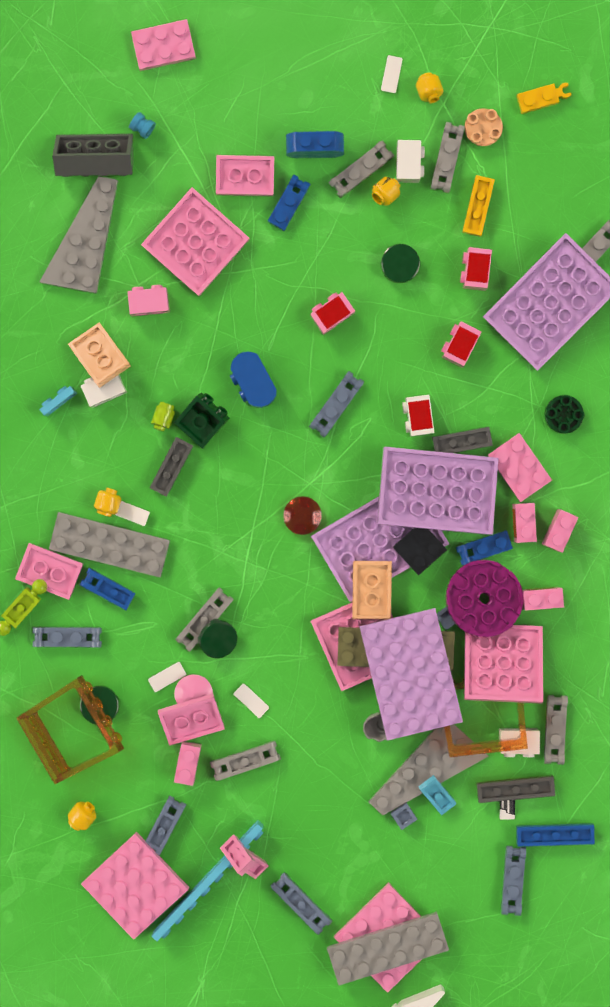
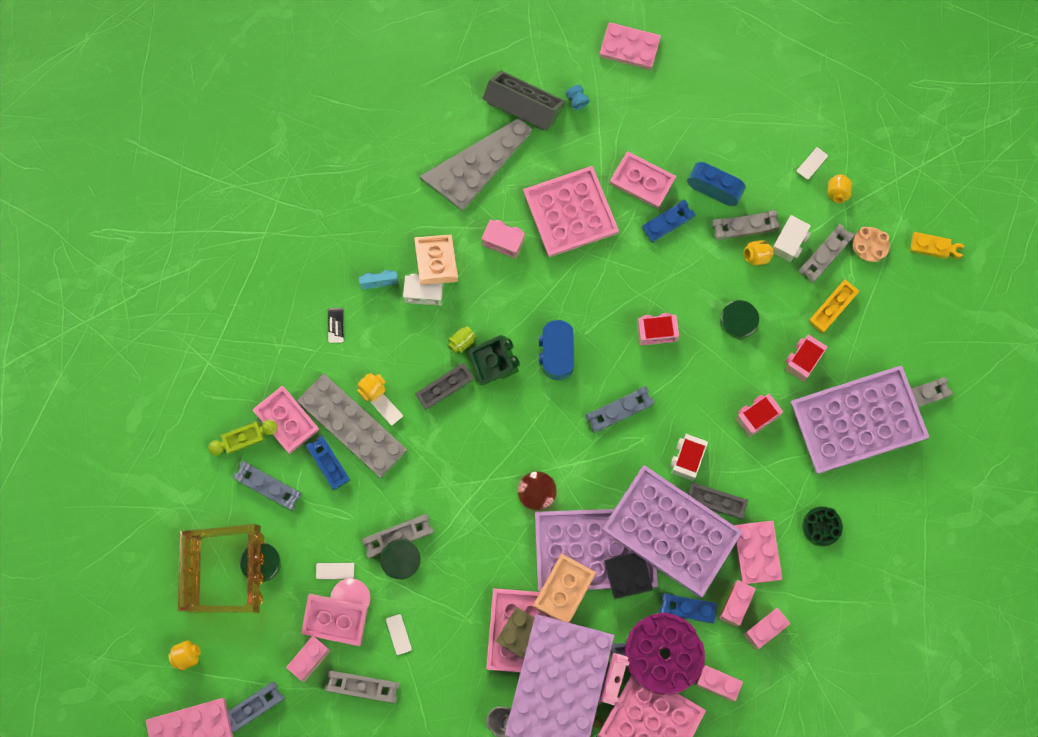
camera: 30 degrees right, 15 degrees down
none -> sticker [328,308,344,343]
none -> bright pink piece [599,653,629,705]

